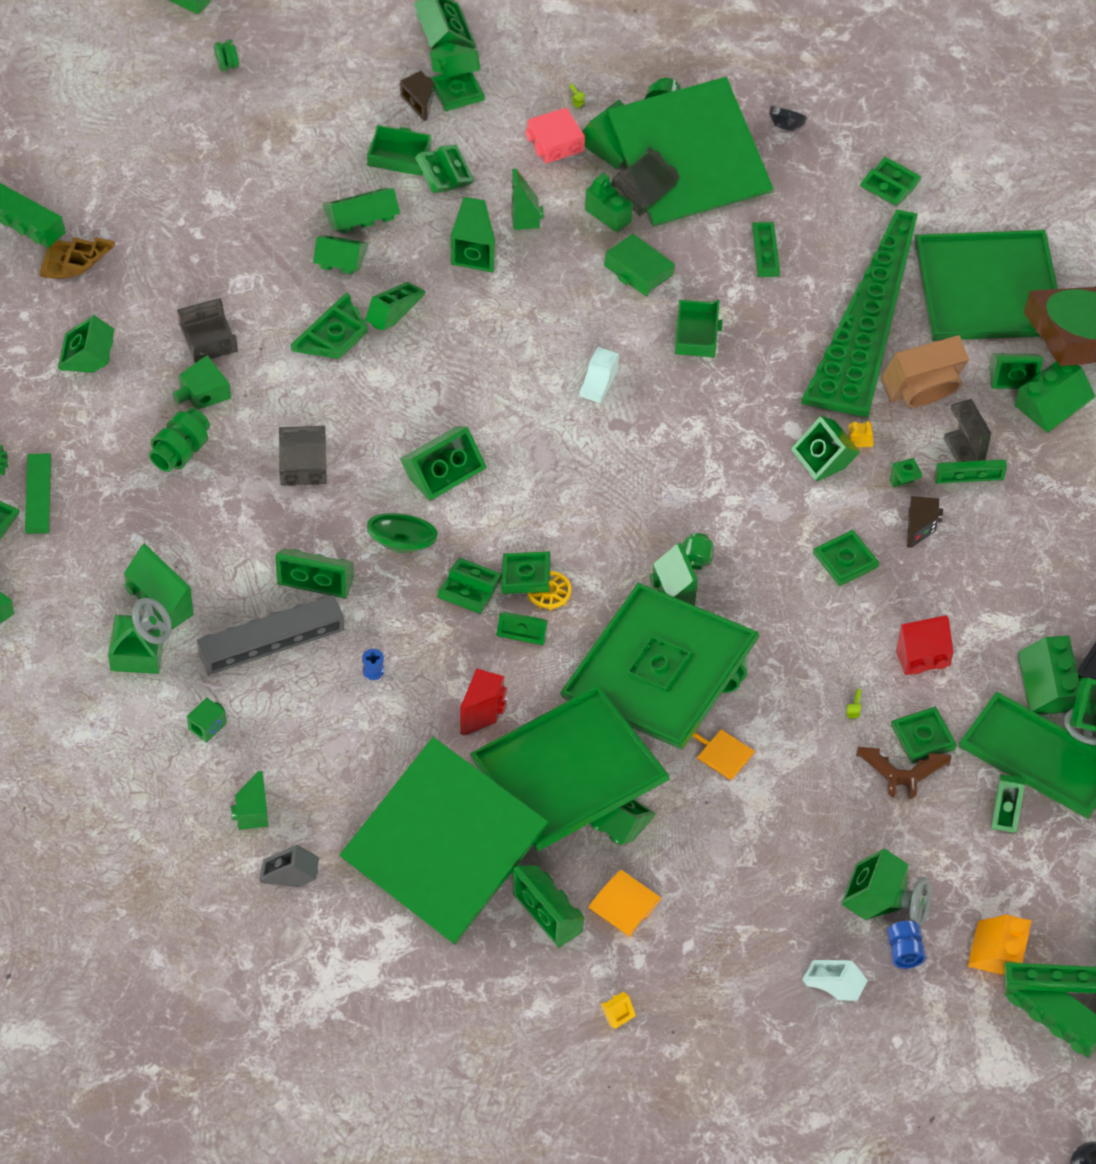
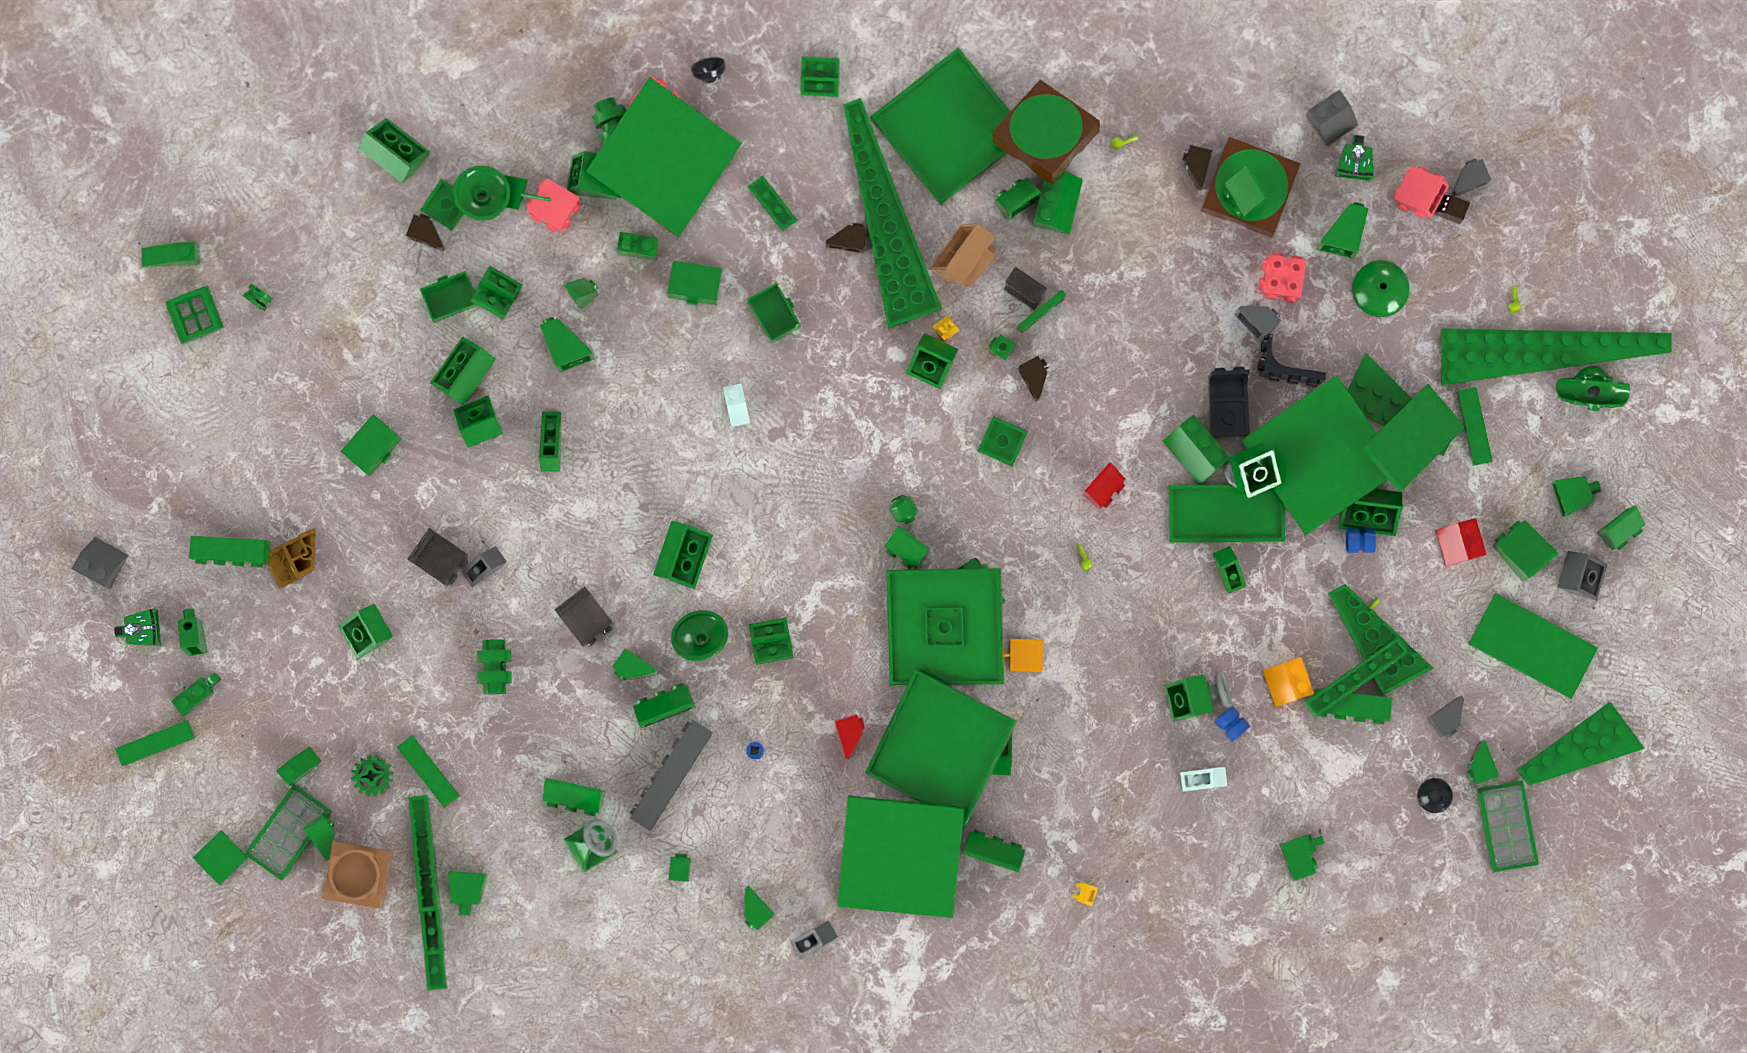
camera: 30 degrees left, 30 degrees up
green torso [172,356,231,409] -> none
green wing [291,292,368,359] -> none
green slope [430,42,481,76] -> none
green plate [496,611,548,645] -> none
green tile [501,551,551,594] -> none
yellow wheel [527,571,571,611] -> none
lime hand [569,83,586,108] -> none
light orange slope [588,870,662,937] -> none
clear smoke panel [610,147,680,217] -> none
reddish brown piece [856,746,952,799] -> none
green tile [891,706,957,764] -> none
none -> green piece [165,285,224,344]
none -> green container [340,414,402,476]
none -> green dish [453,165,510,221]
none -> dark grey slope [462,546,507,587]
none -> green piece [504,175,551,210]
none -> green slope [612,649,659,681]
none -> dark brown slope [826,223,867,253]
none -> green hinge [1279,834,1325,881]

